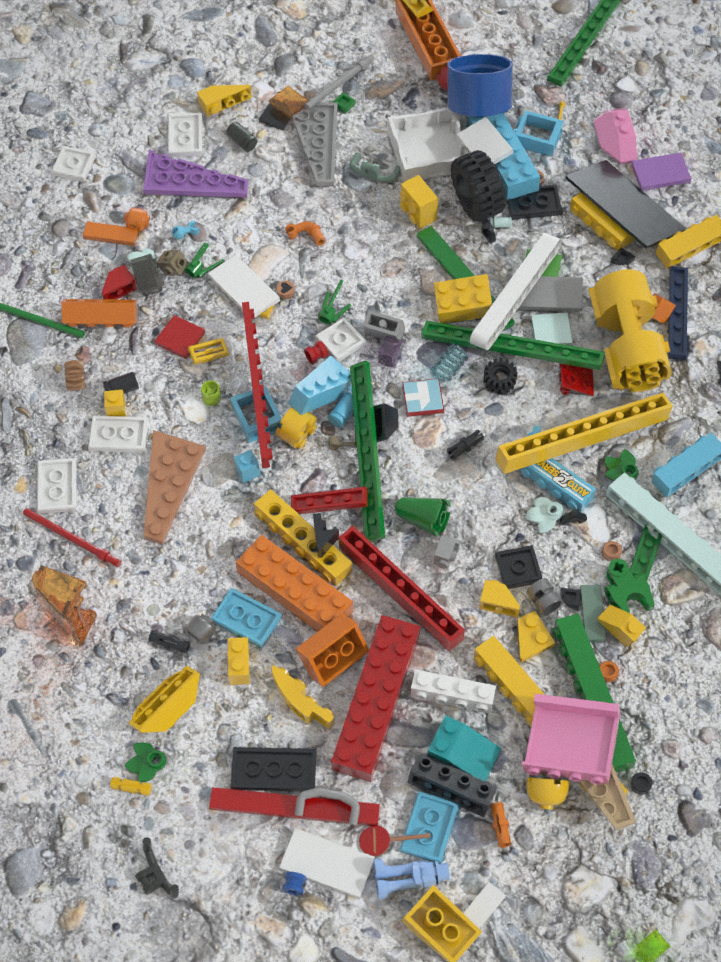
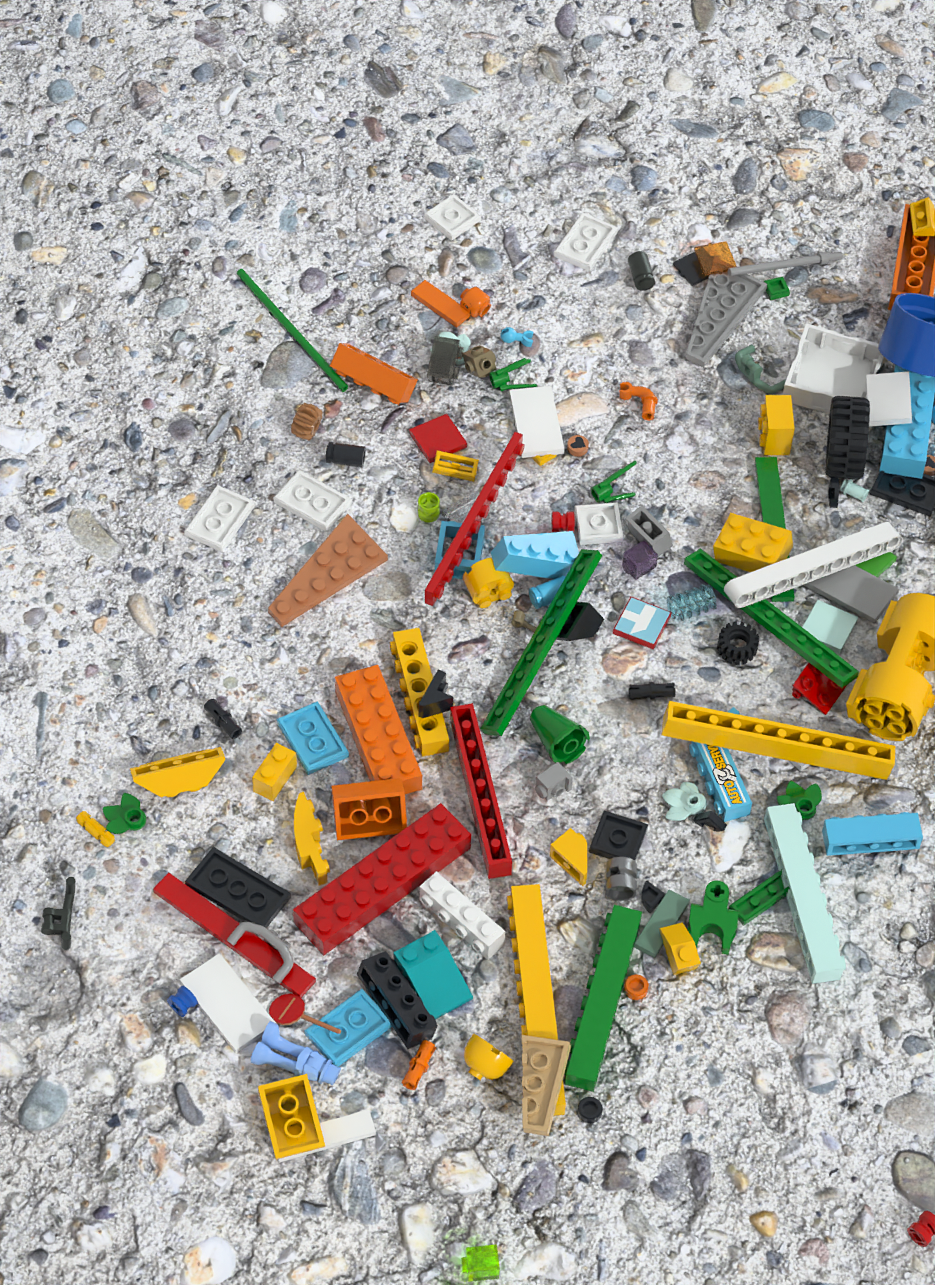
camera: 30 degrees right, 5 degrees down
red bar [23,508,122,568] -> none
clear orange windscreen [31,565,97,647] -> none
red slope [101,264,137,299] -> none
yellow brick [104,390,126,417] -> none
medium lavender wing [143,149,249,198] -> none
flat silver head [186,613,216,644] -> none
yellow slope [197,85,252,117] -> none
medium azure brick [234,450,260,483] -> none
red tile [291,487,367,515] -> none
yellow wing [517,611,555,663] -> none
bright pink panel [522,694,621,785] -> none
nougat tile [602,541,622,561] -> none

